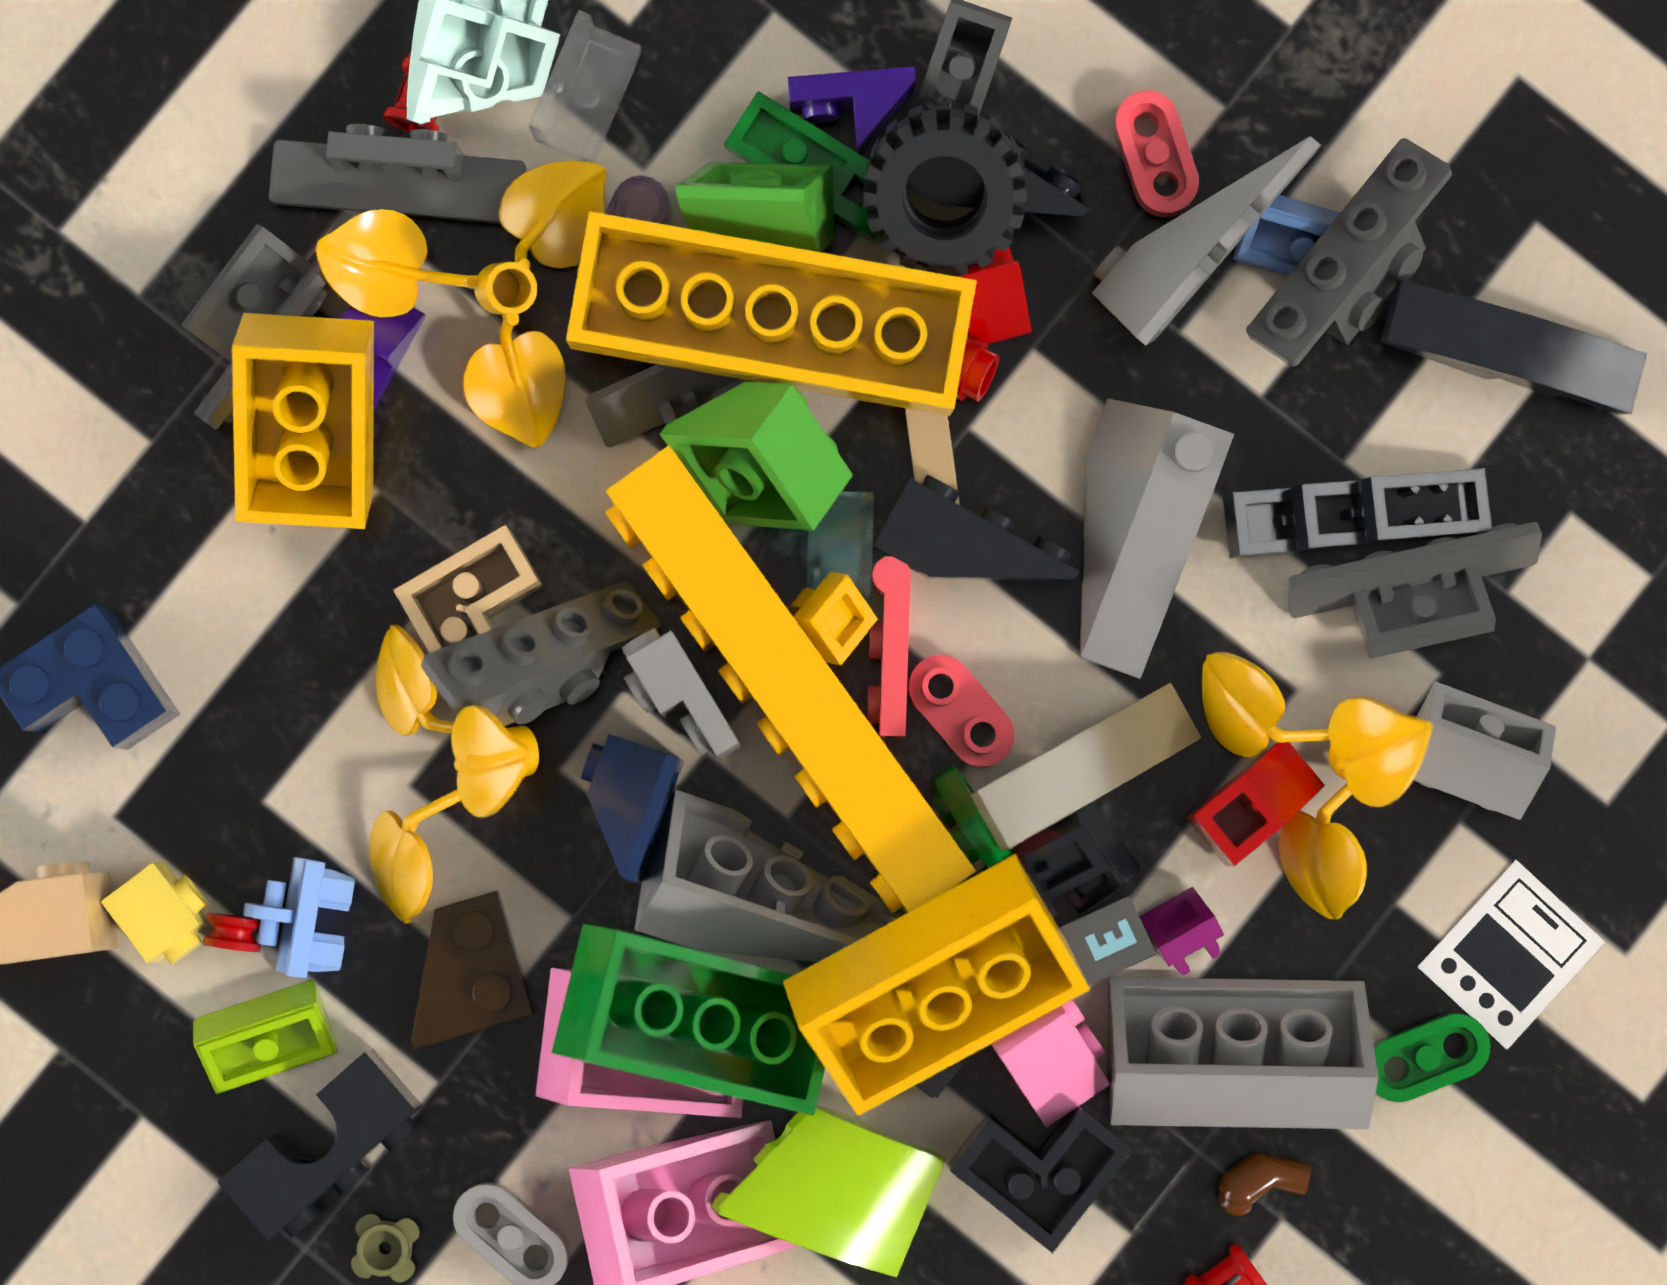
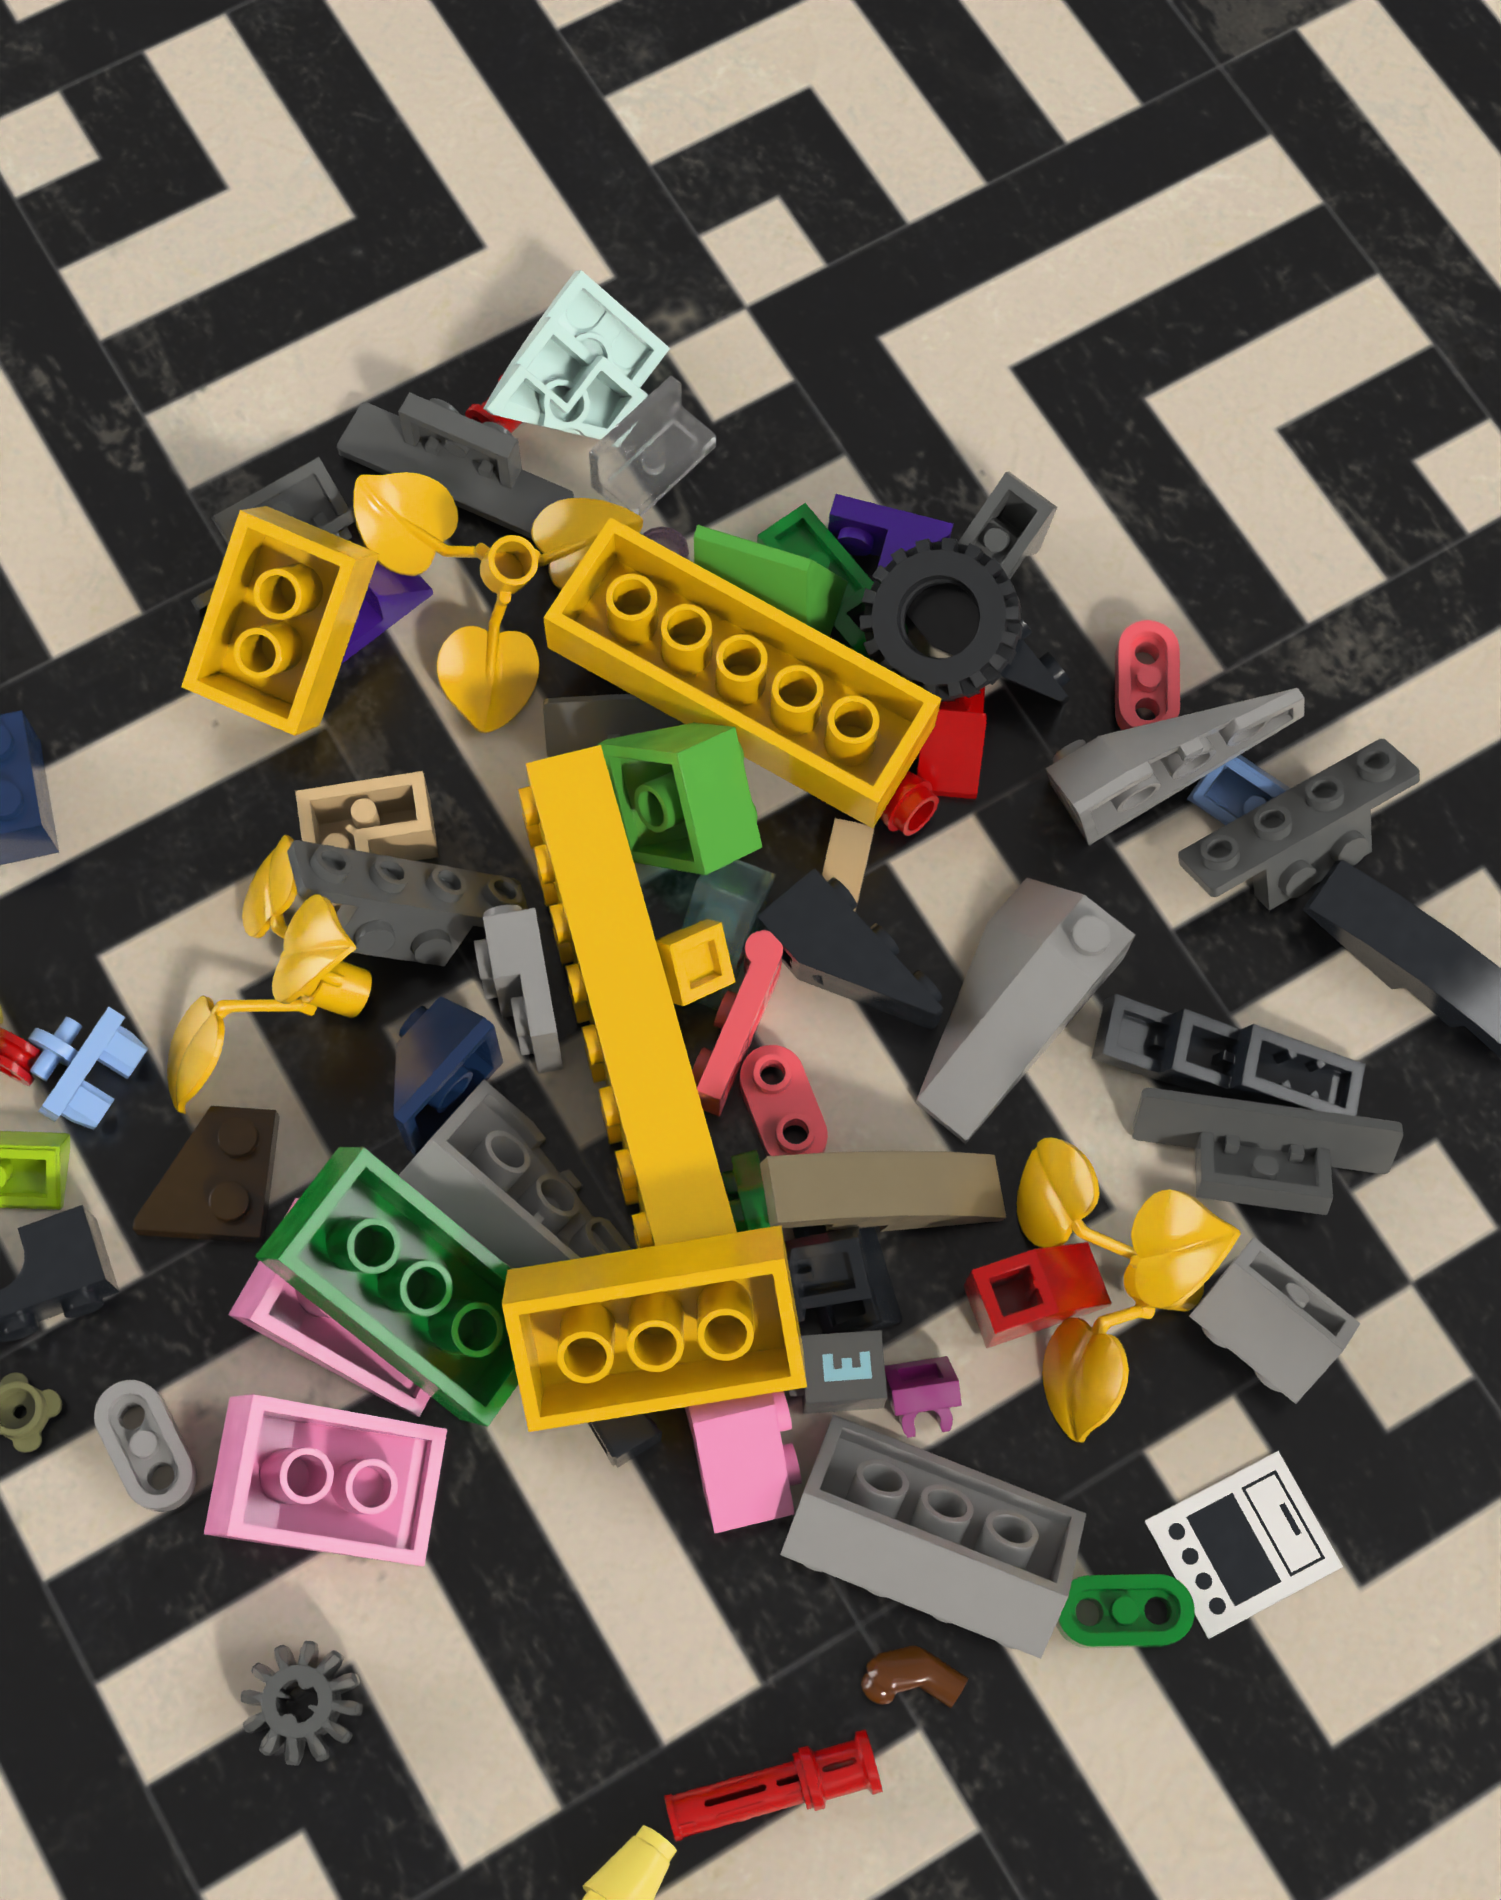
camera: 20 degrees right, 15 degrees down
lime slope [711,1105,946,1277] -> none
black brick [947,1106,1134,1254] -> none

